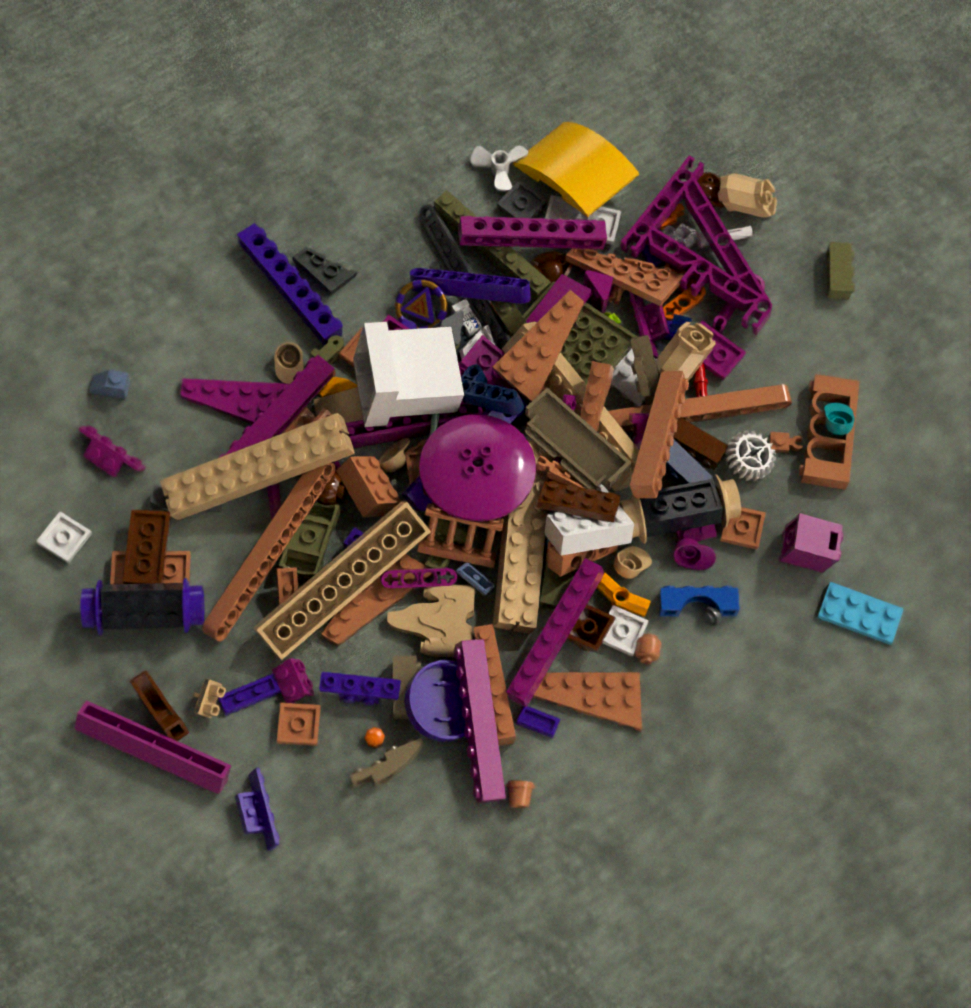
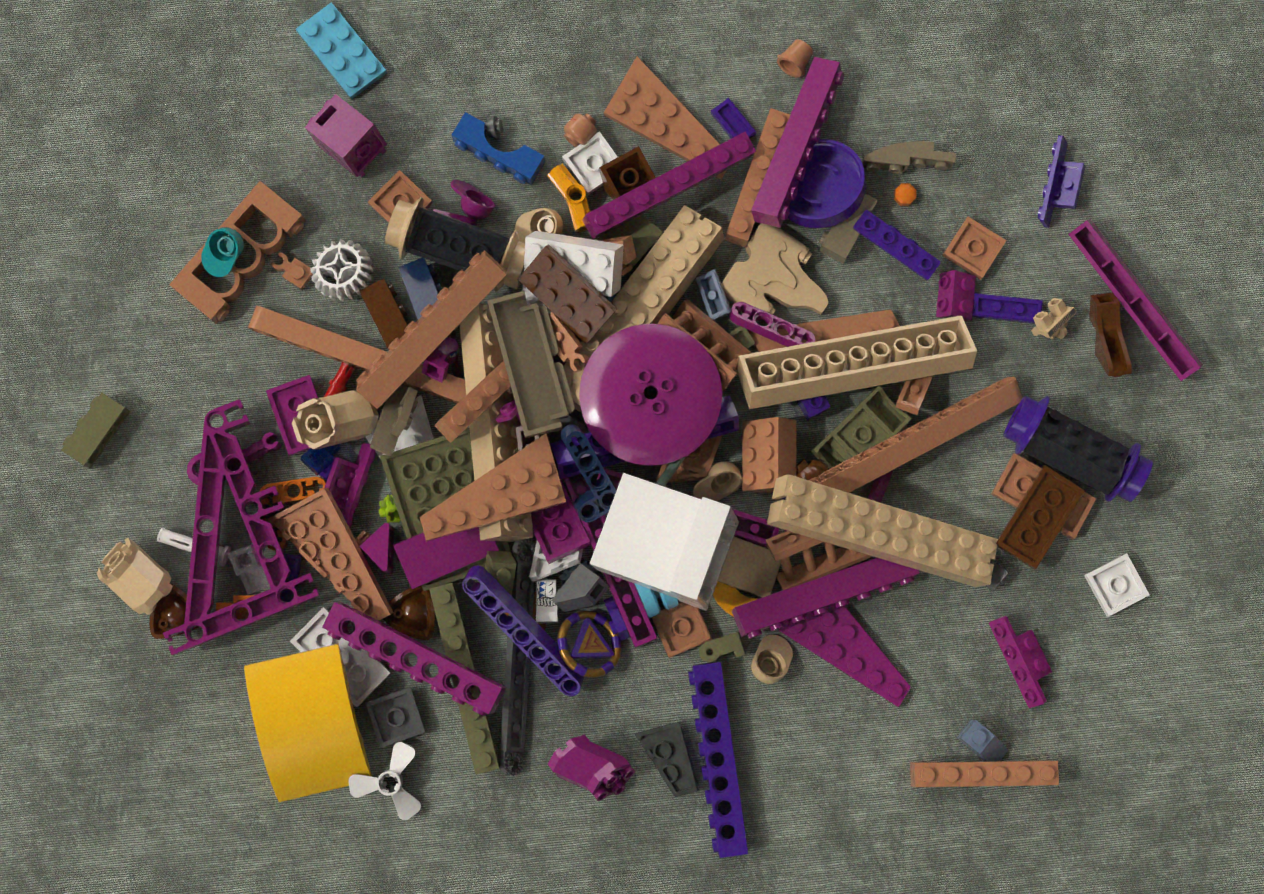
camera: 150 degrees left, 15 degrees up
none -> magenta brick [548,734,635,801]
none -> nougat arch [910,760,1059,787]

